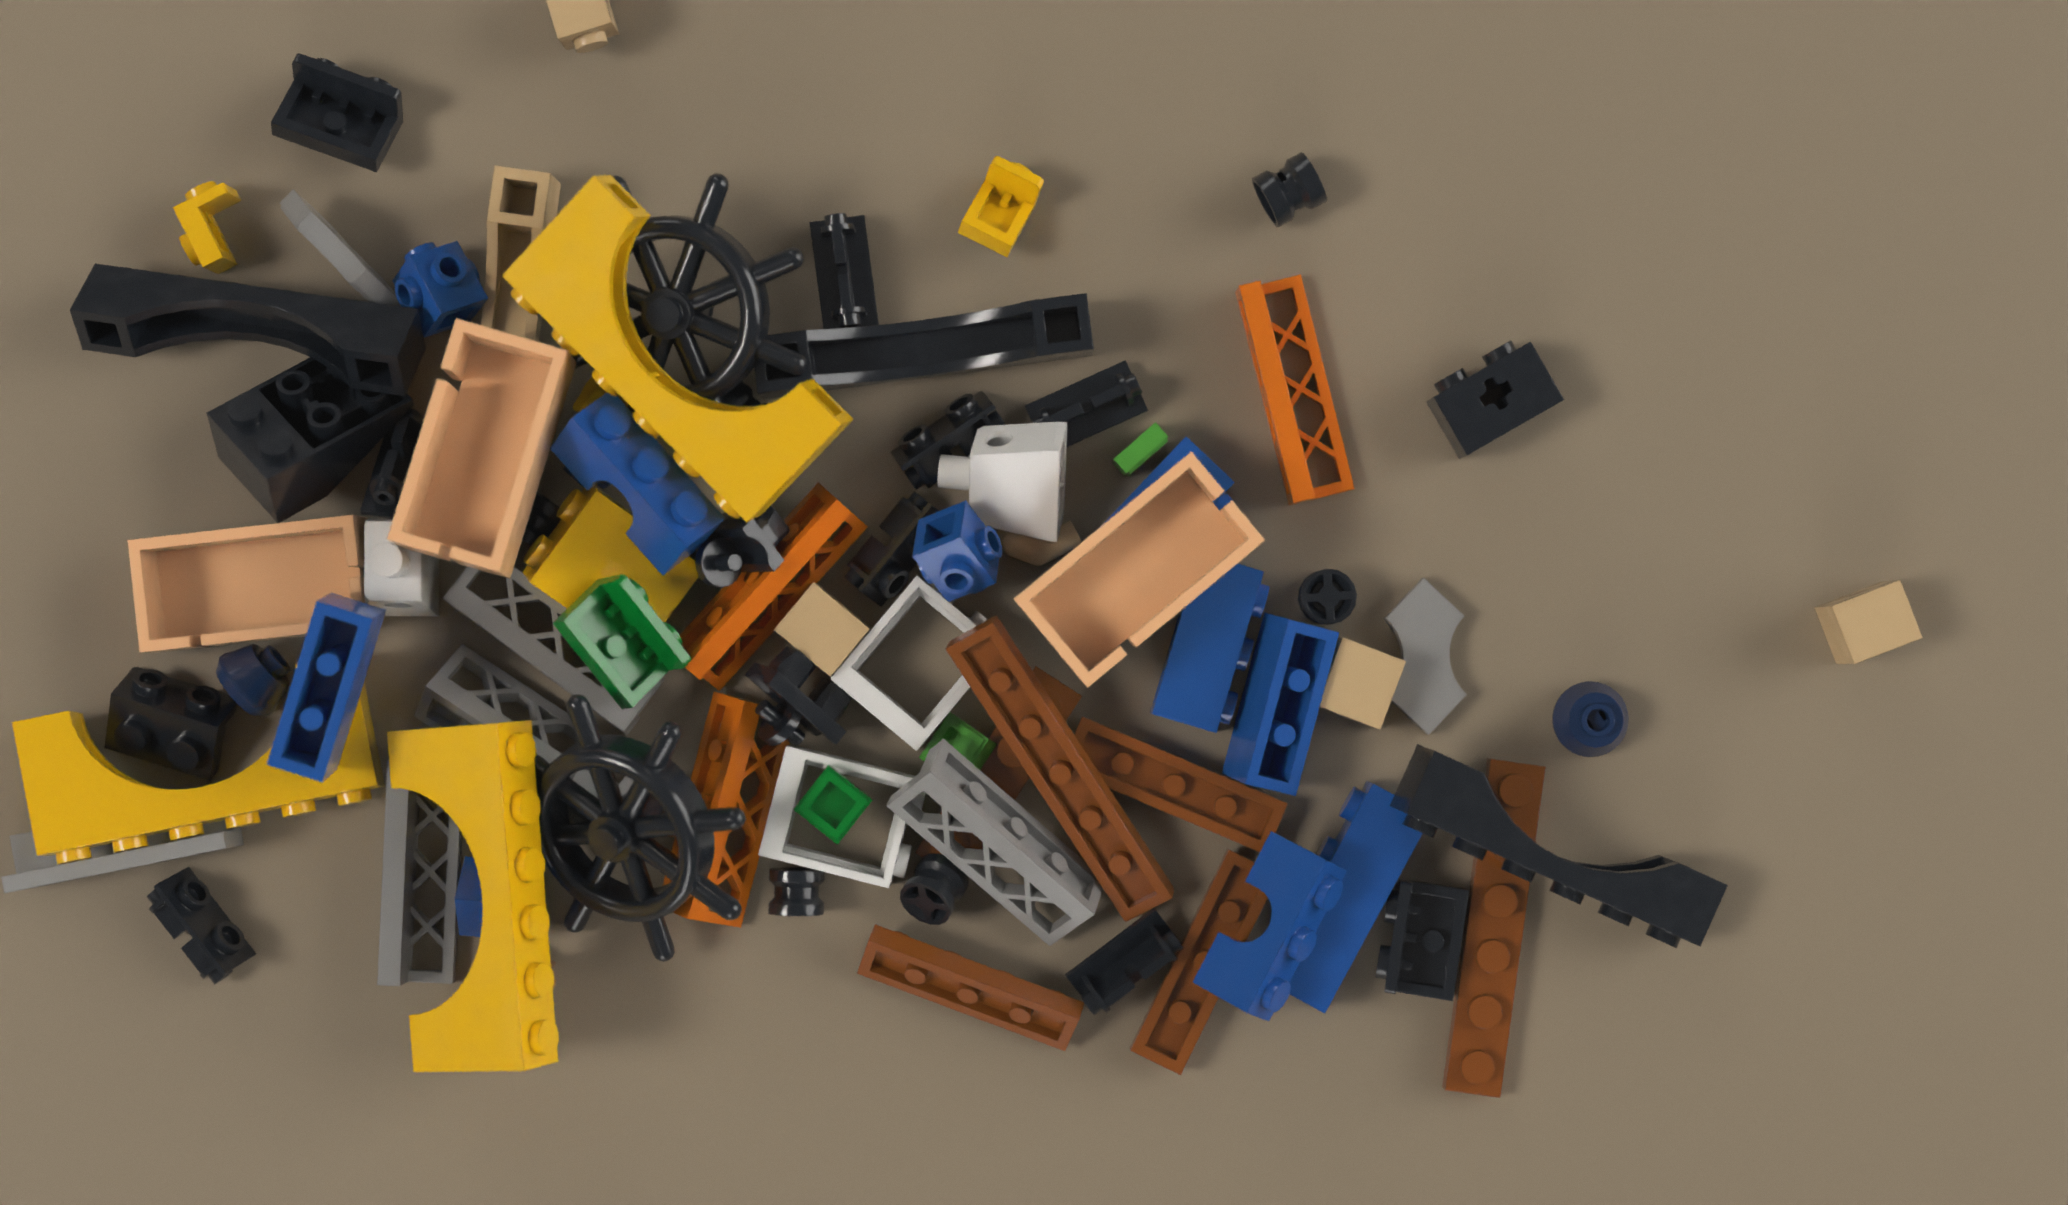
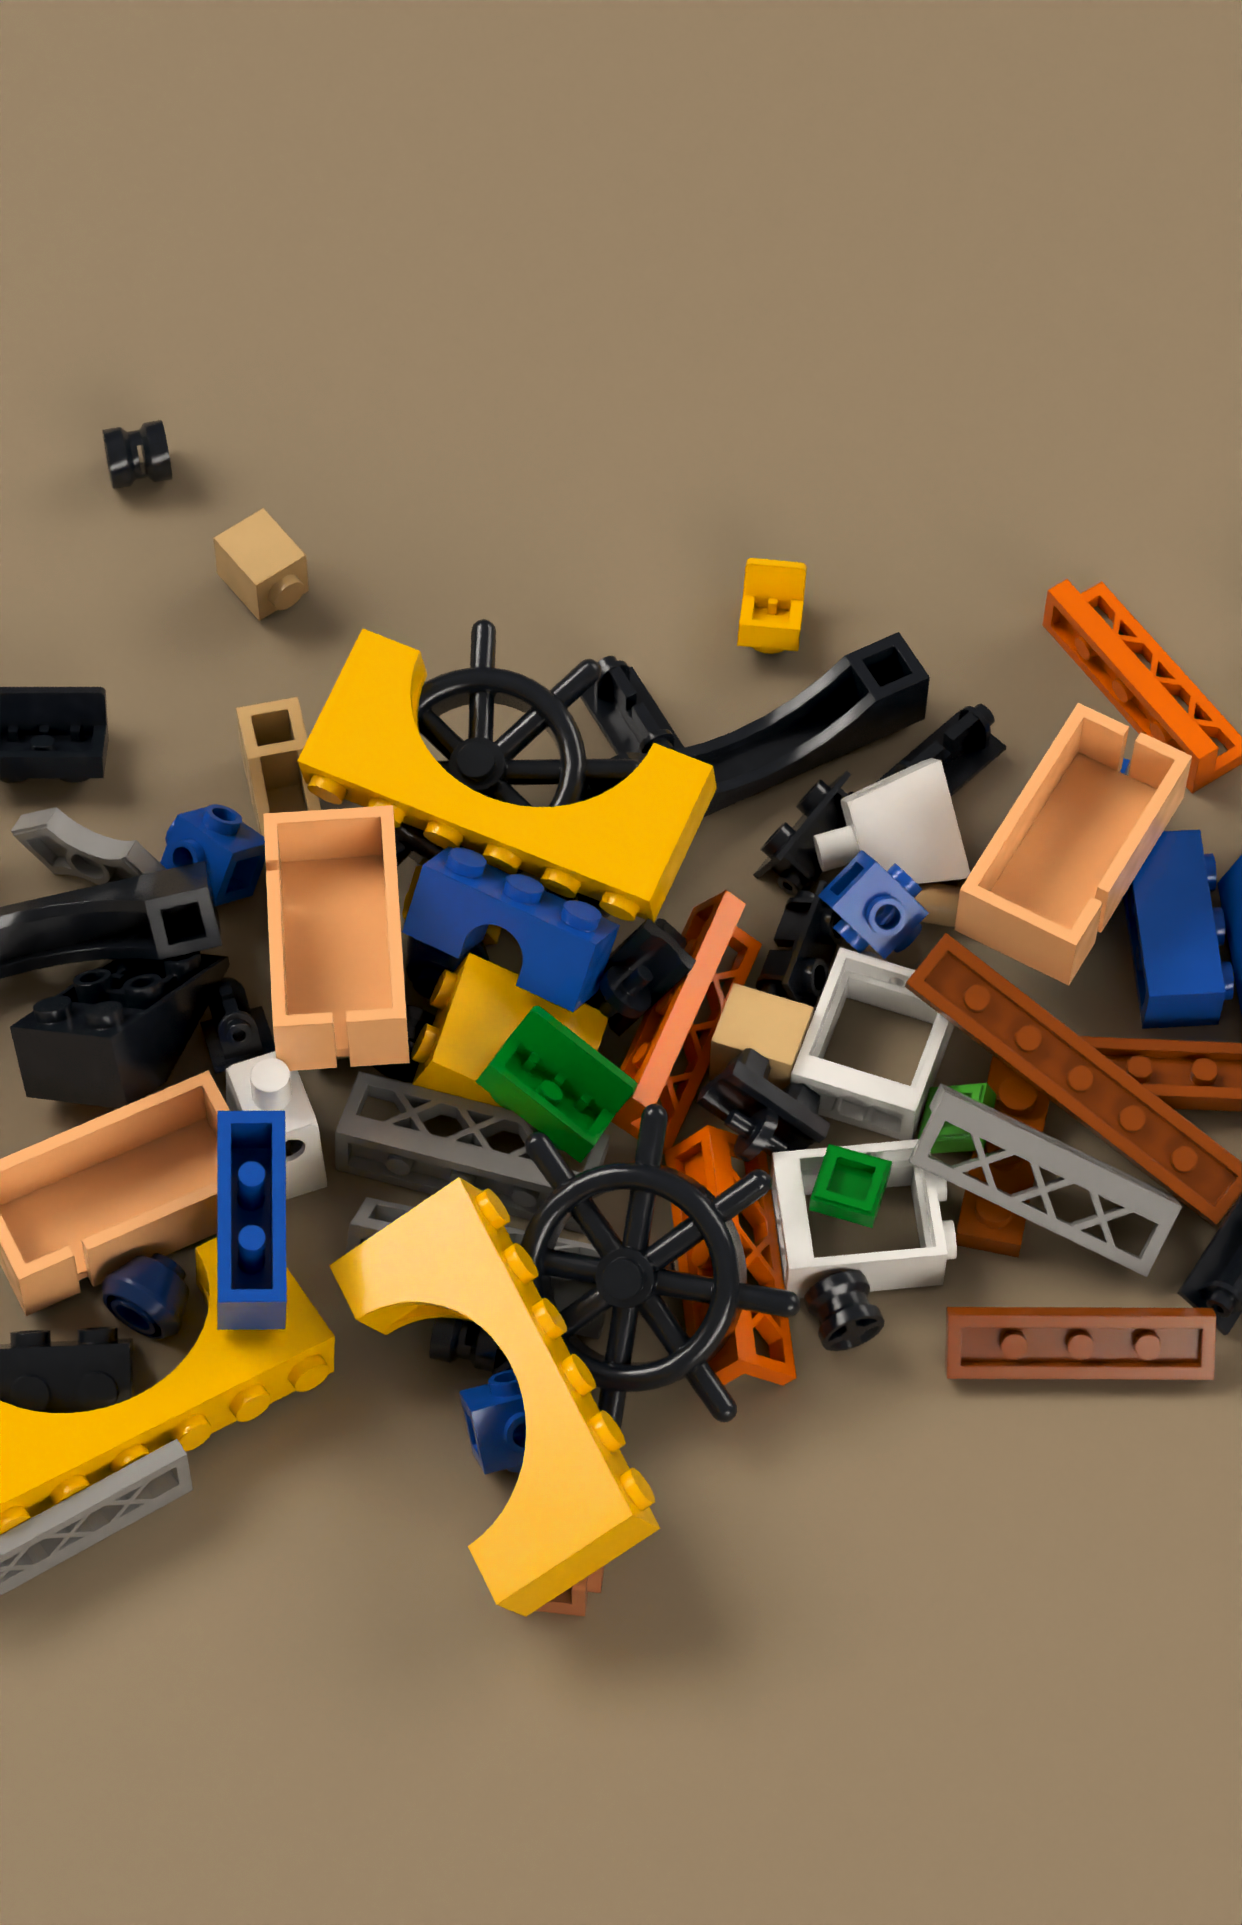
camera: 20 degrees left, 30 degrees down
black hinge [147,867,256,985] -> none
light grey fence [377,760,462,986] -> none
black wheel [900,854,969,925] -> none
bright green tile [1112,422,1168,476] -> none
black wheel [1252,152,1327,227] -> none

